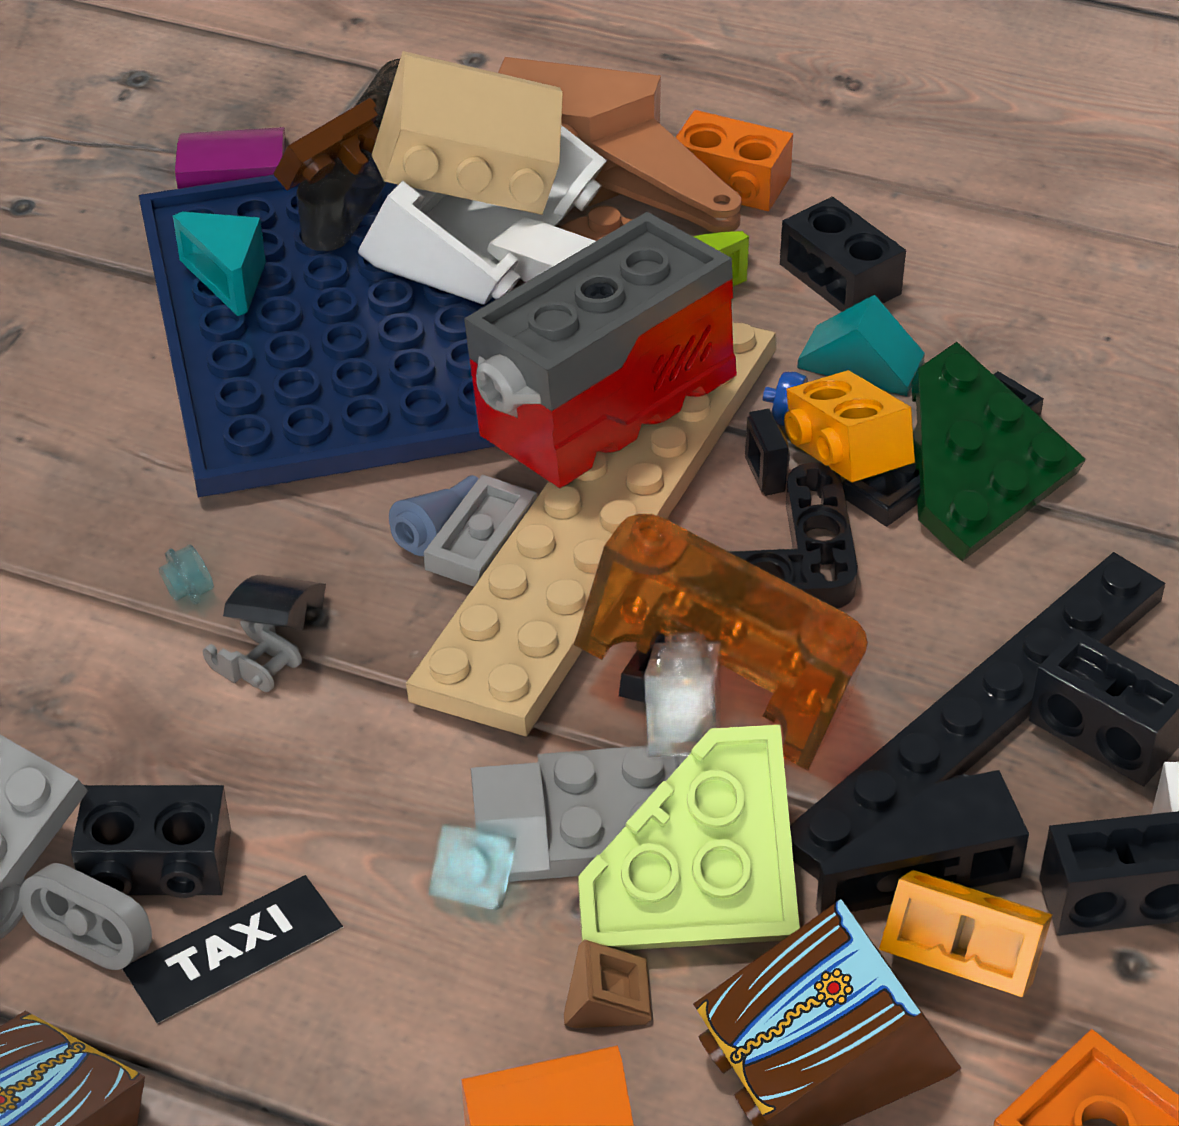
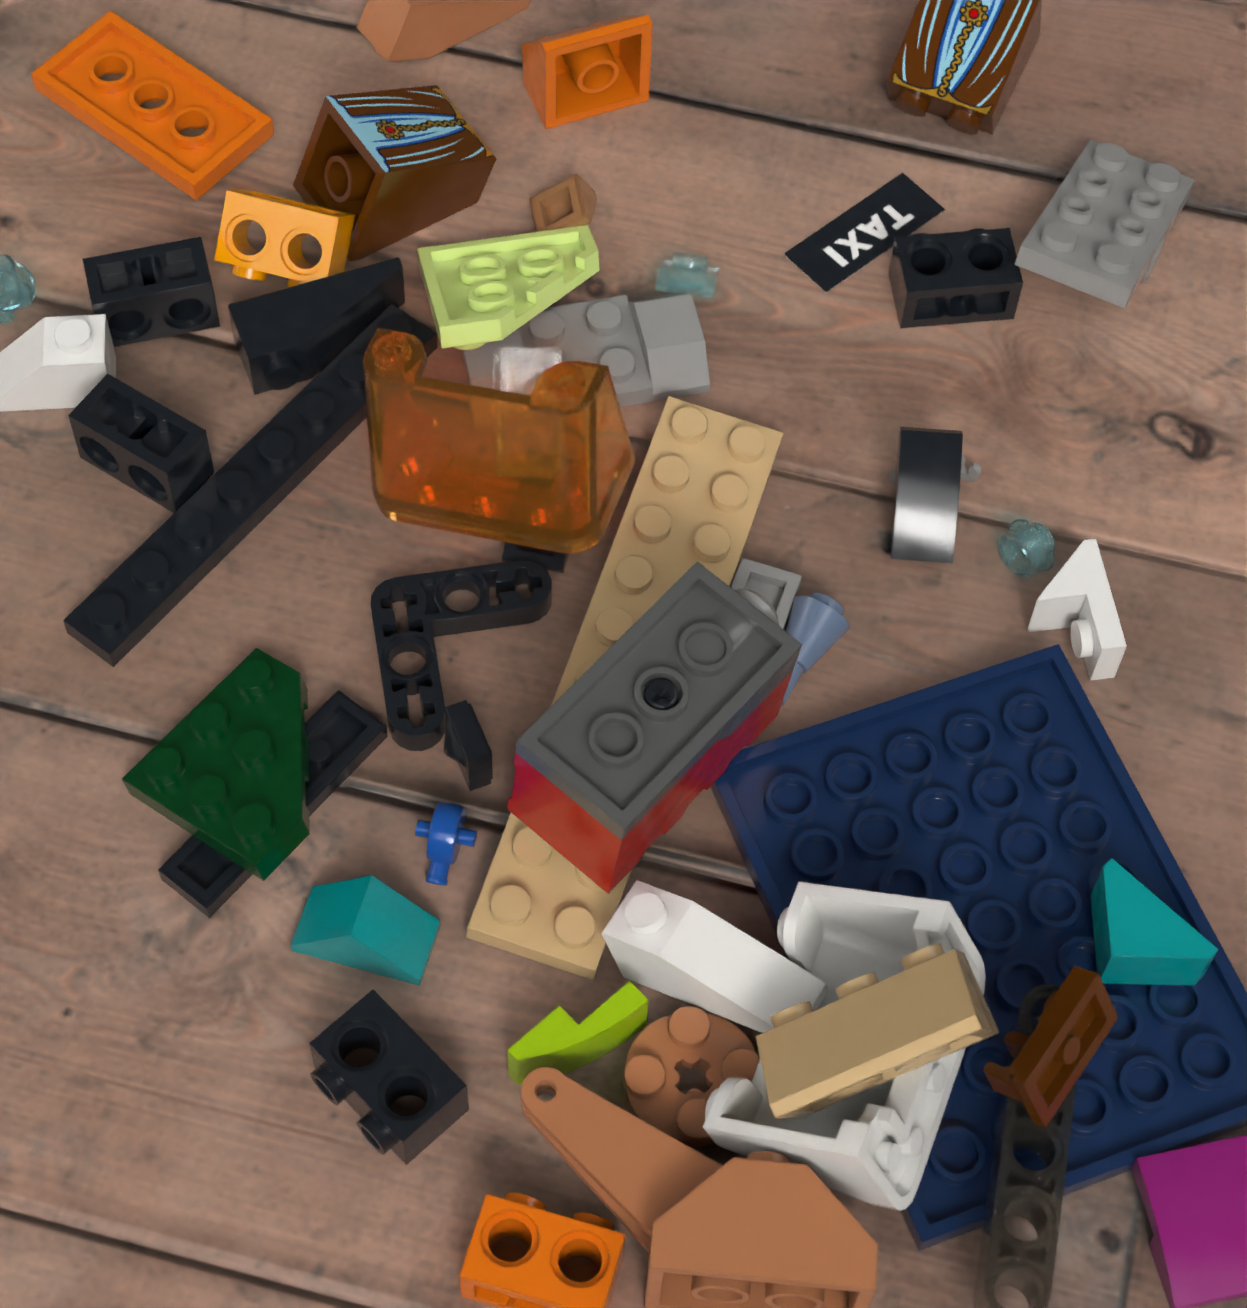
camera: 170 degrees right, 15 degrees up
light grey plate [19,863,152,970] -> none
light orange brick [784,370,915,483] -> none
none -> white slope [1028,539,1127,681]

